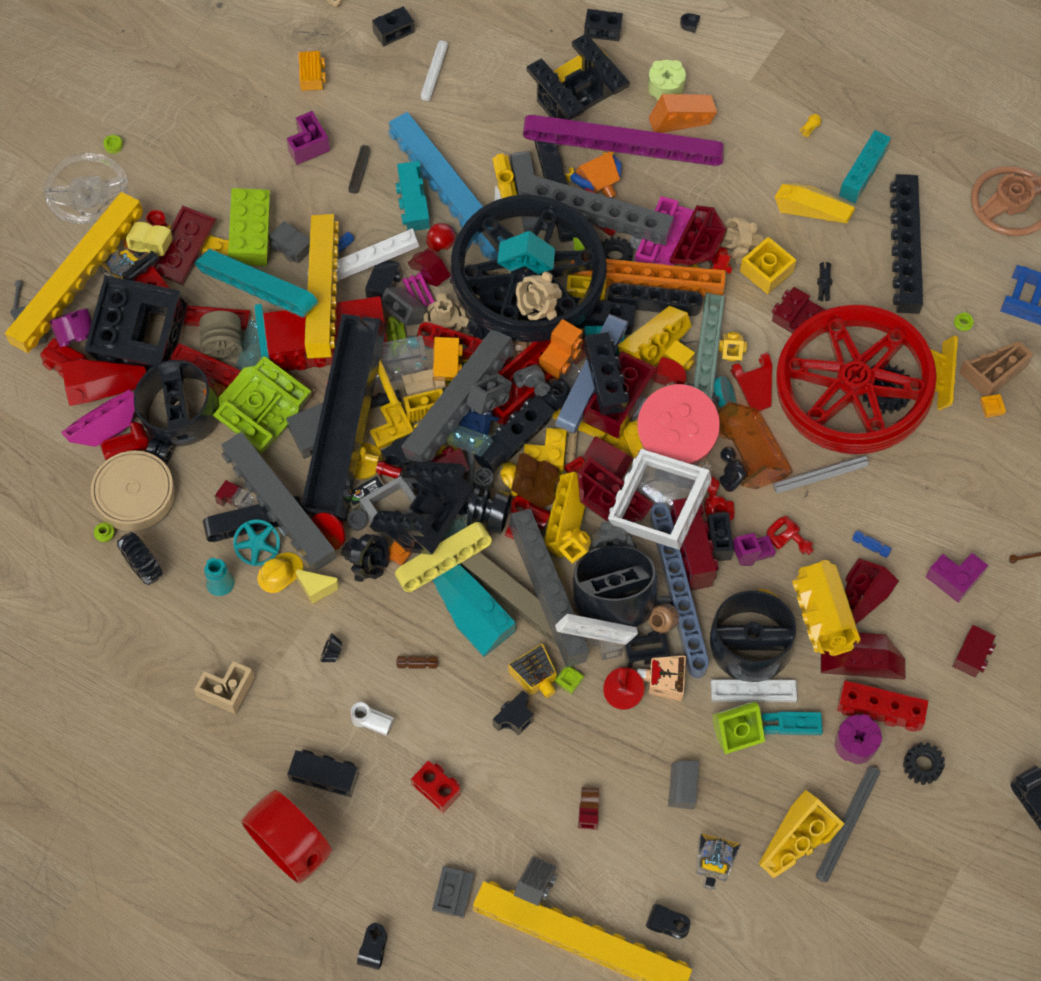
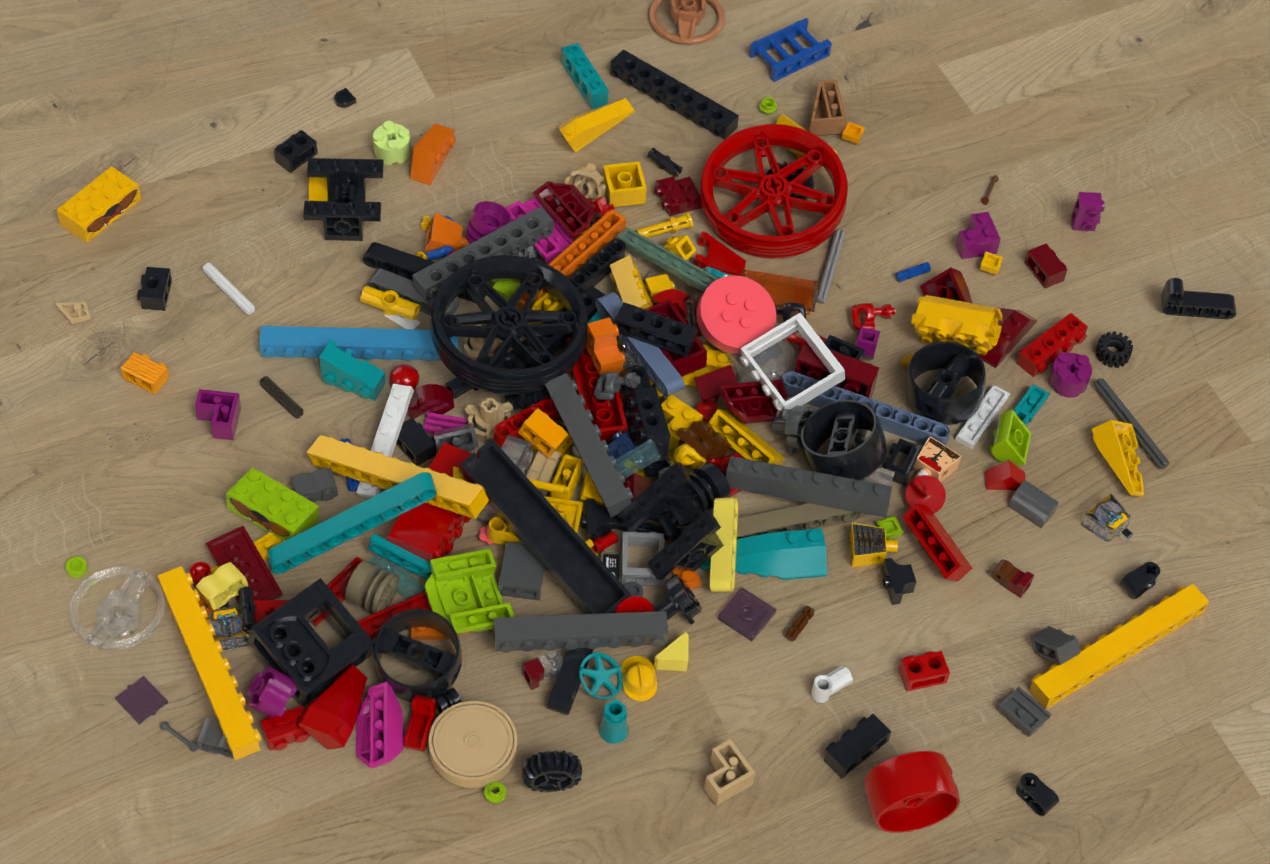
camera: 60 degrees left, 10 degrees down
black piece [320,633,343,662] -> none
dark grey brick [466,373,512,414] -> none
teal brick [497,231,555,274] -> none
tan piece [516,272,562,320] -> none
magenta beam [523,115,724,166] -> none
white tile [555,614,638,645] -> none
yellow brick [558,527,591,564] -> none
medium nougat head [648,603,679,633] -> none
yellow pin [800,114,822,137] -> none
none -> clear purple piece [115,676,168,724]
none -> magenta wheel [465,201,512,244]
none -> yellow pin [635,212,693,238]
none -> clear purple tile [718,587,776,642]
none -> red brick [902,503,973,581]
none -> yellow plate [979,252,1004,275]
none -> red slope [985,460,1026,491]

